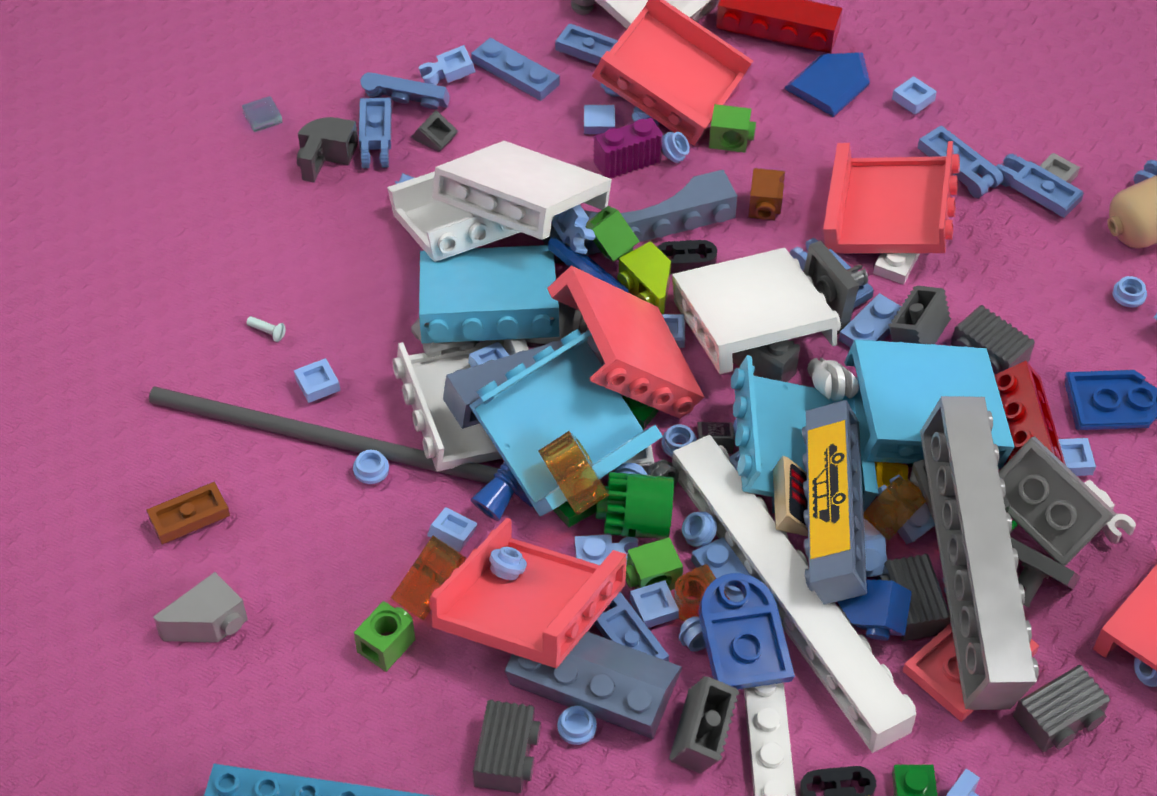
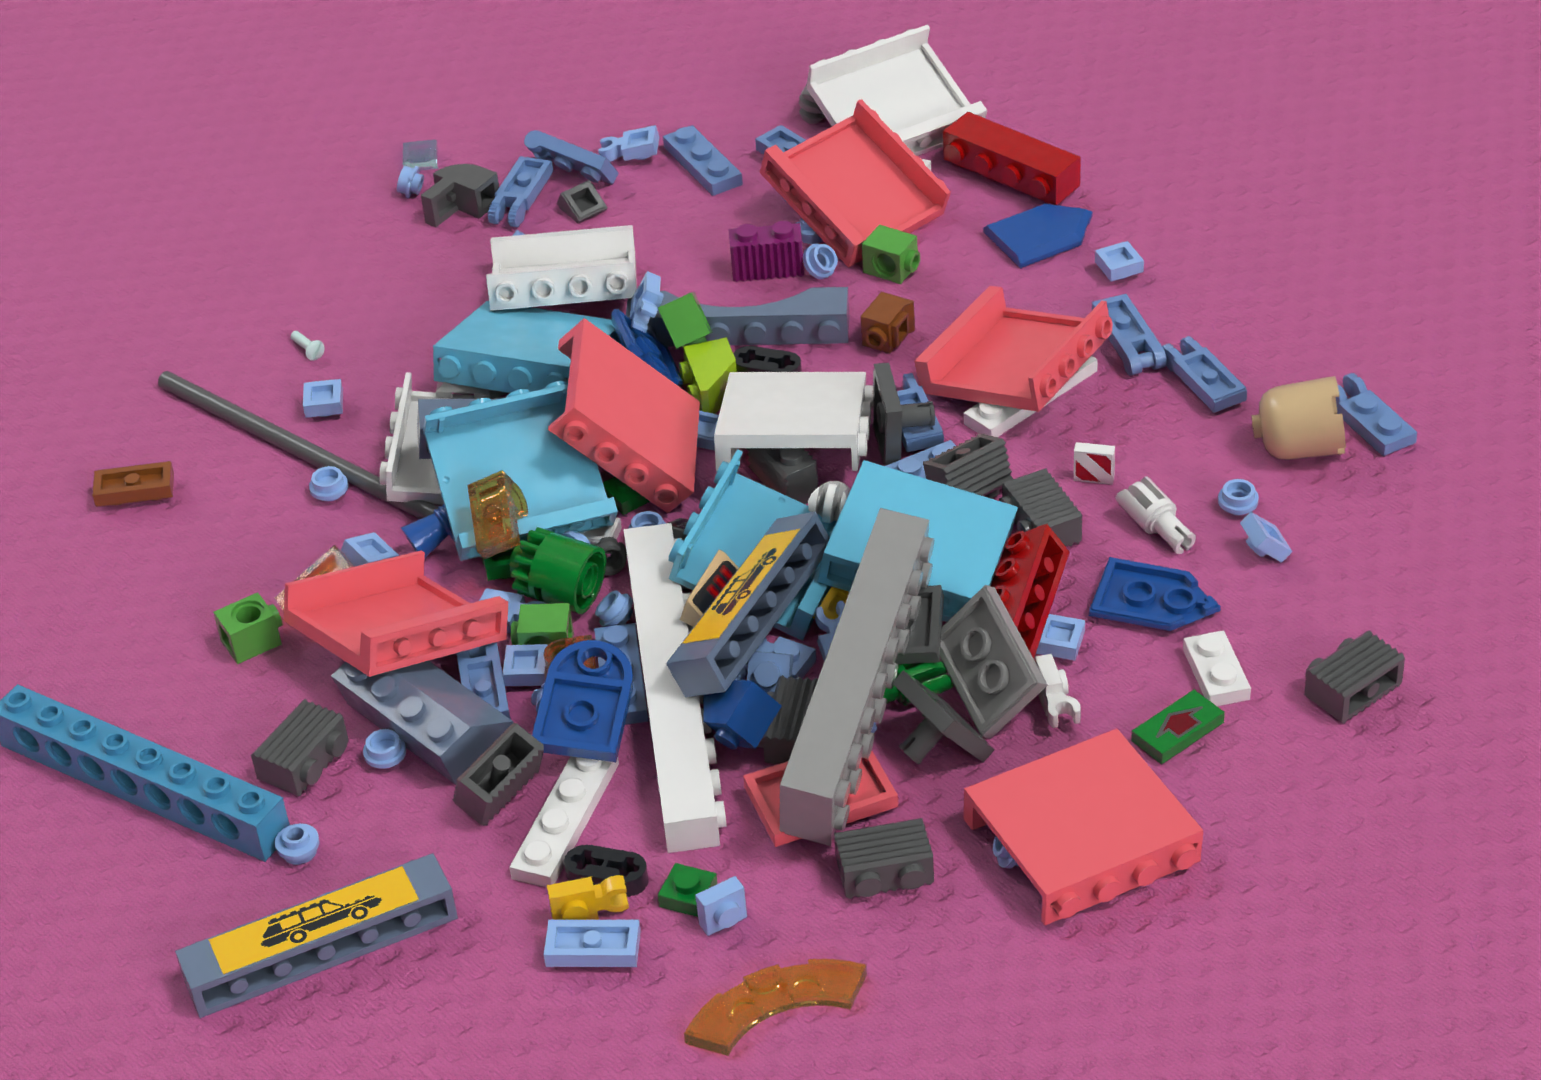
camera: 25 degrees right, 10 degrees down
light grey slope [153,572,248,642] -> none
white panel [432,141,612,240] -> none
light blue plate [489,547,527,580] -> none
light blue tile [584,105,615,134] -> none
clear orange bracket [863,477,926,540] -> none
light grey tile [1040,153,1080,183] -> none
none -> light blue plate [397,166,424,198]
none -> white tile [1074,442,1115,485]
none -> white arm [1115,476,1196,554]

